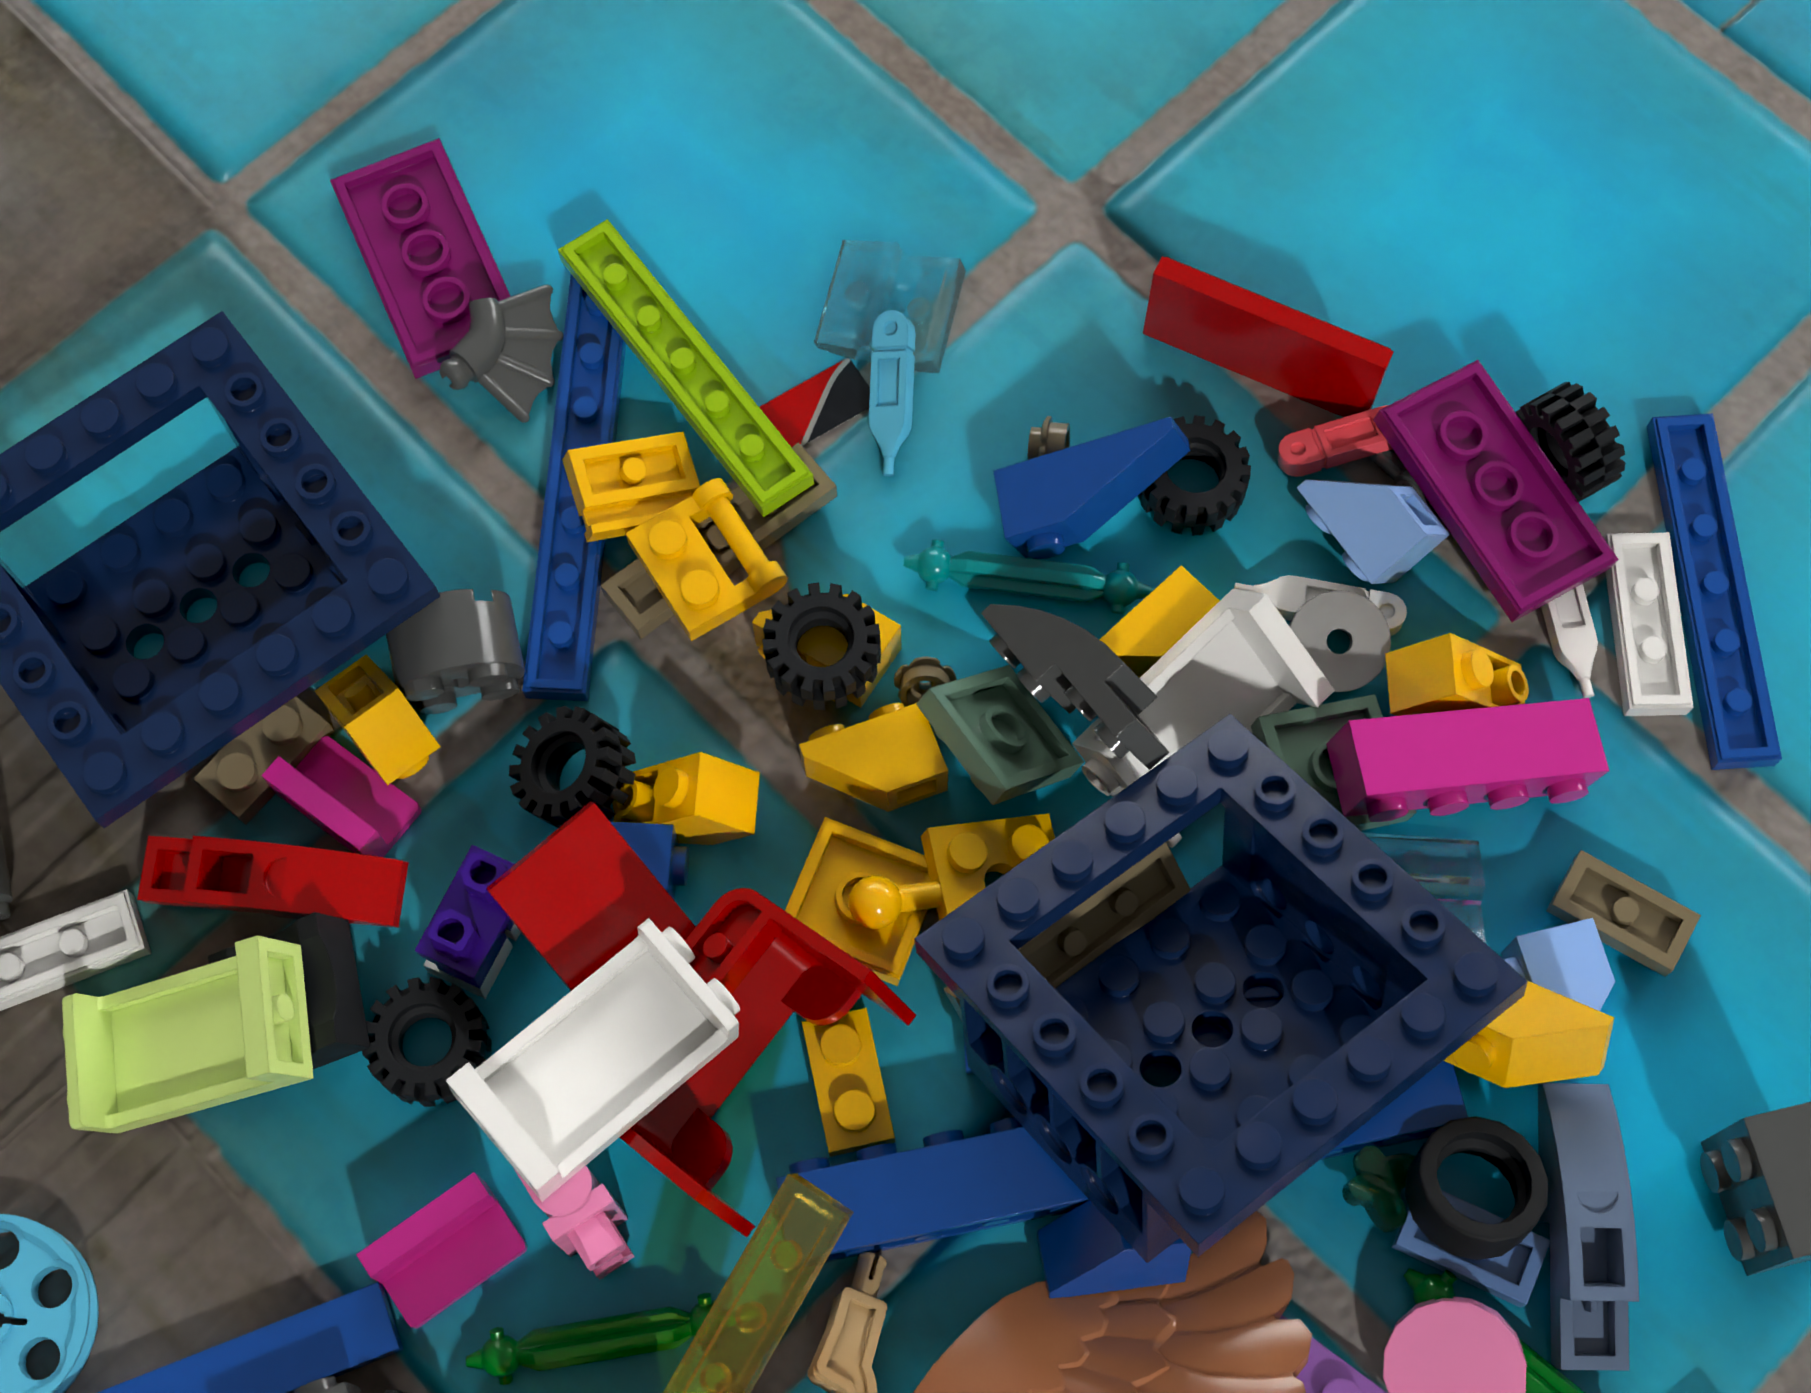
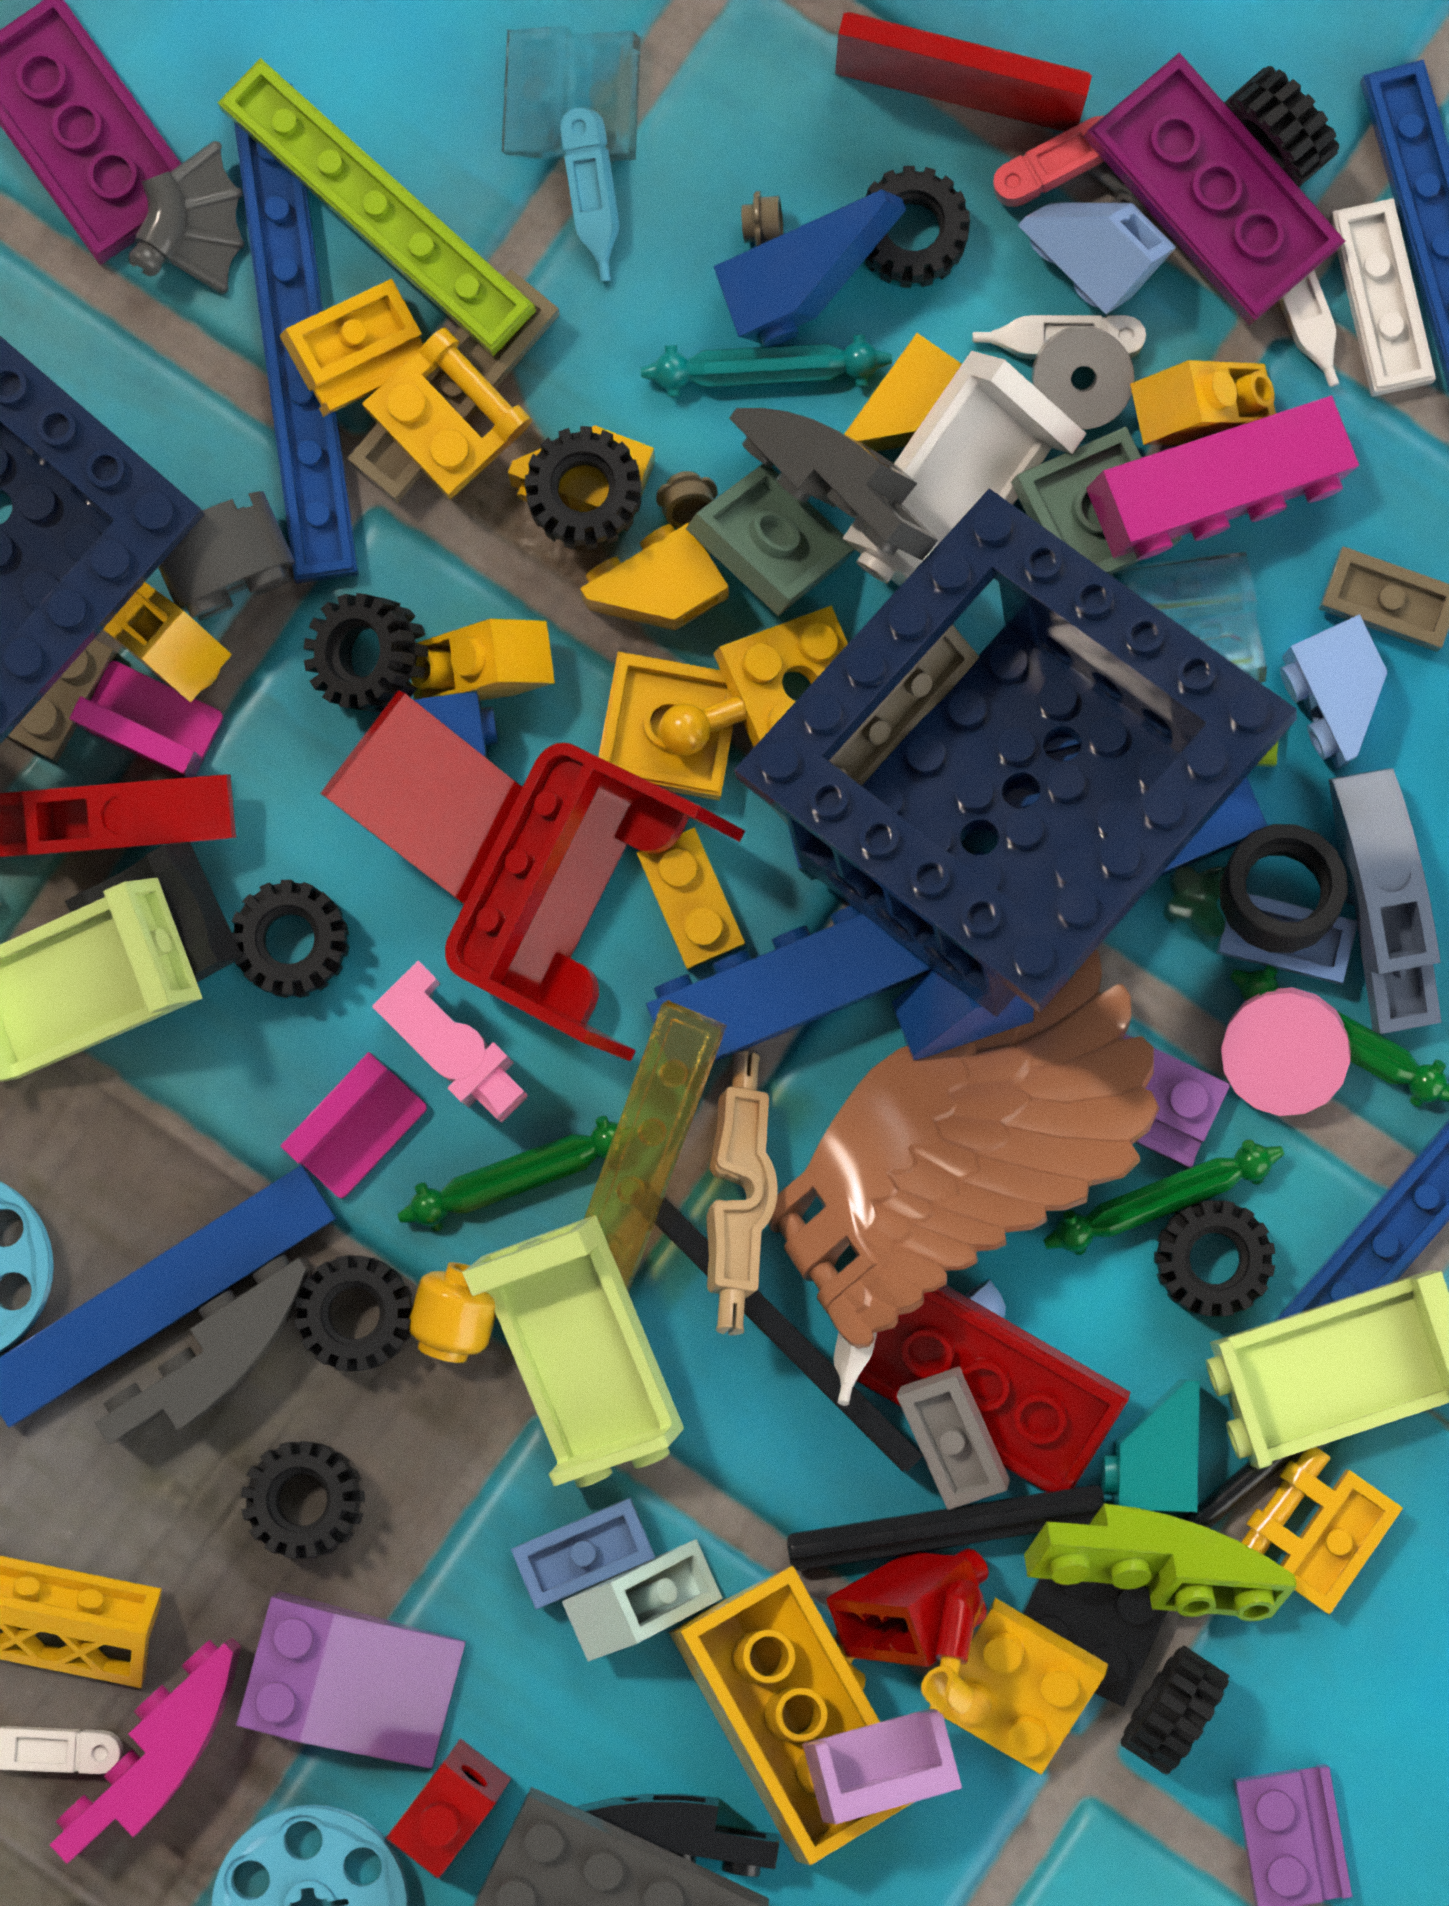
camera: 10 degrees left, 15 degrees up
dark purple hips [414,845,521,999] -> none
white panel [446,918,740,1202] -> none
sticker [759,358,870,447] -> none
yellow slope [1443,981,1615,1088] -> none

